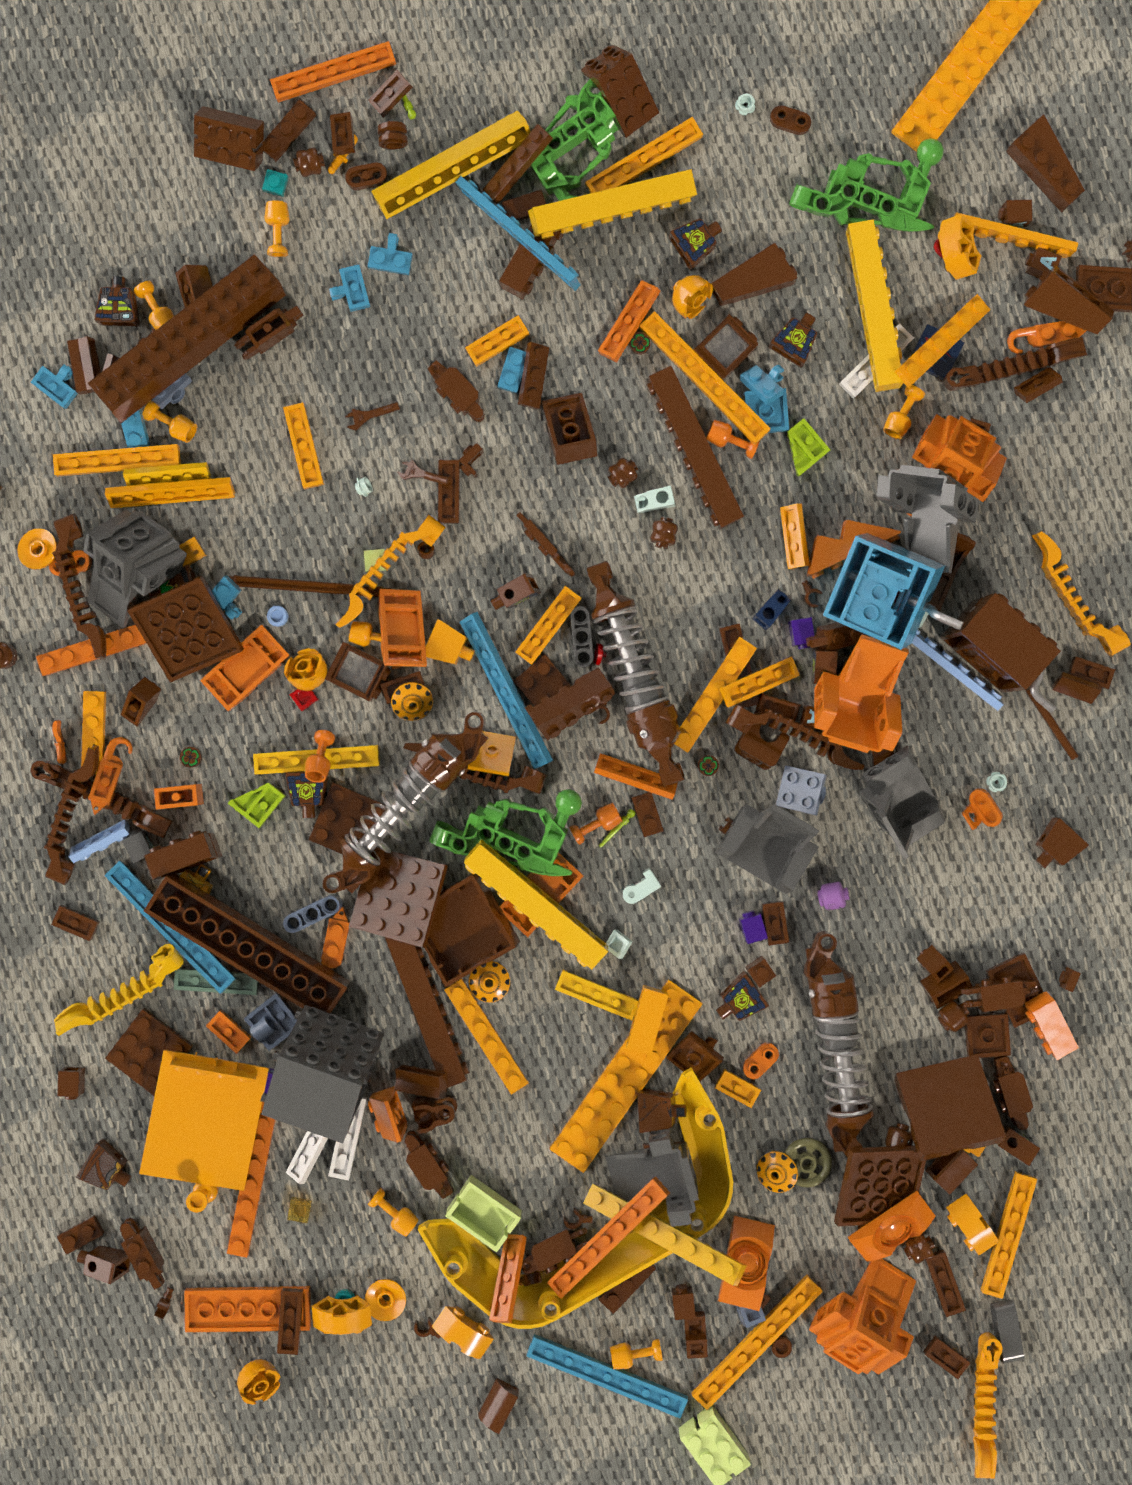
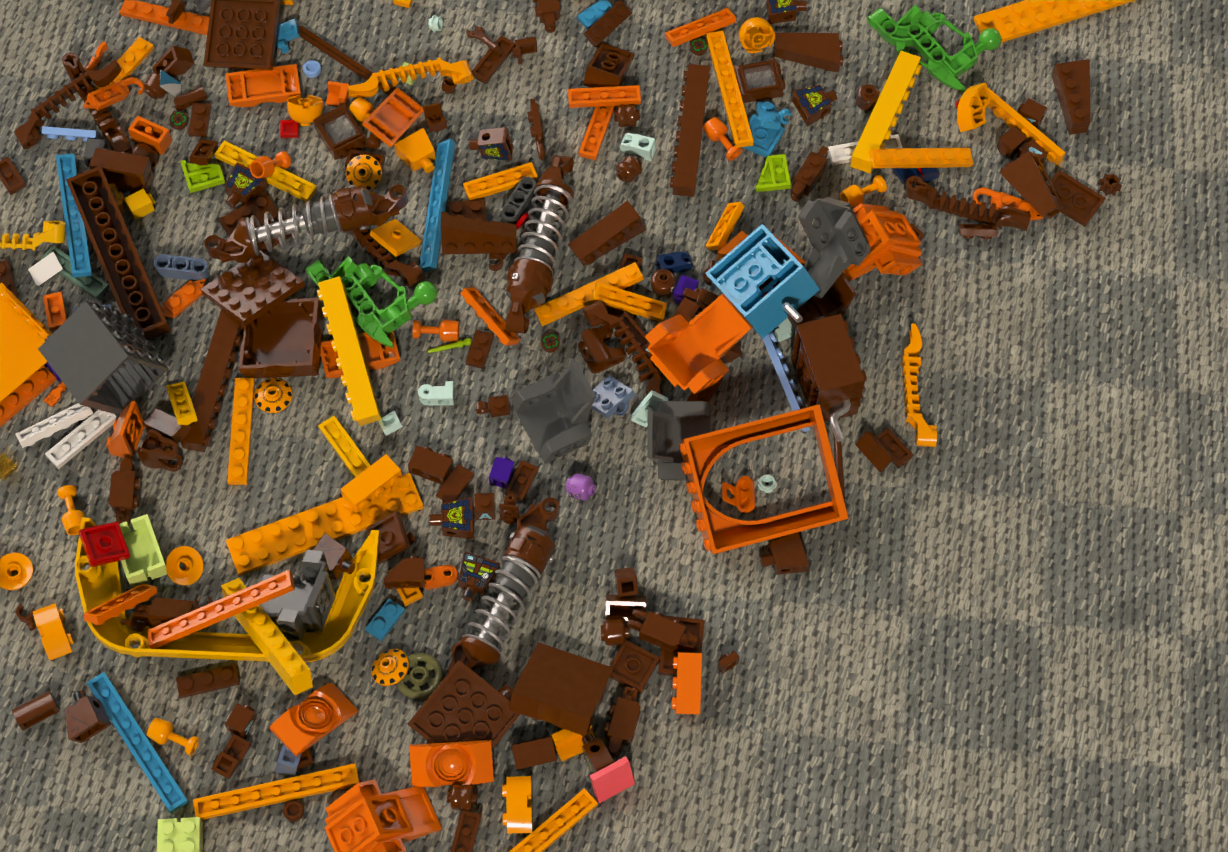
camera: 30 degrees right, 25 degrees down
none -> white sticker [28,252,63,286]
none -> reddish brown torso [65,690,111,743]
none -> red tile [79,521,130,567]
none -> yellow brick [124,189,155,221]
none -> reddish brown head [131,143,158,169]
none -> reddish brown head [144,73,167,100]
none -> sticker [160,70,181,97]
none -> light orange dish [165,546,203,586]
none -> yellow plate [166,381,197,425]
none -> reddish brown bar [174,87,207,111]
none -> reddish brown plate [188,103,212,137]
none -> reddish brown plate [189,139,218,166]
none -> orange panel [326,81,350,107]
none -> dark azure plate [365,598,405,642]
none -> reddish brown slope [384,556,425,589]
none -> reddish brown brick [408,445,454,485]
none -> reddish brown bracket [423,102,448,132]
none -> reddish brown slope [436,464,475,502]
none -> torso [458,551,501,602]
none -> reddish brown plate [476,395,510,417]
none -> reddish brown hinge [499,494,519,524]
none -> orange plate [568,85,641,108]
none -> reddish brown wedge [568,201,646,266]
none -> orange plate [579,106,616,161]
none -> coral tile [590,757,635,803]
none -> light aqua plate [630,390,668,427]
none -> reddish brown head [651,269,675,297]
none -> orange panel [679,404,848,554]
none -> reddish brown hinge [791,146,829,202]
none -> reddish brown head [856,84,880,111]
none -> reddish brown brick [997,127,1027,159]

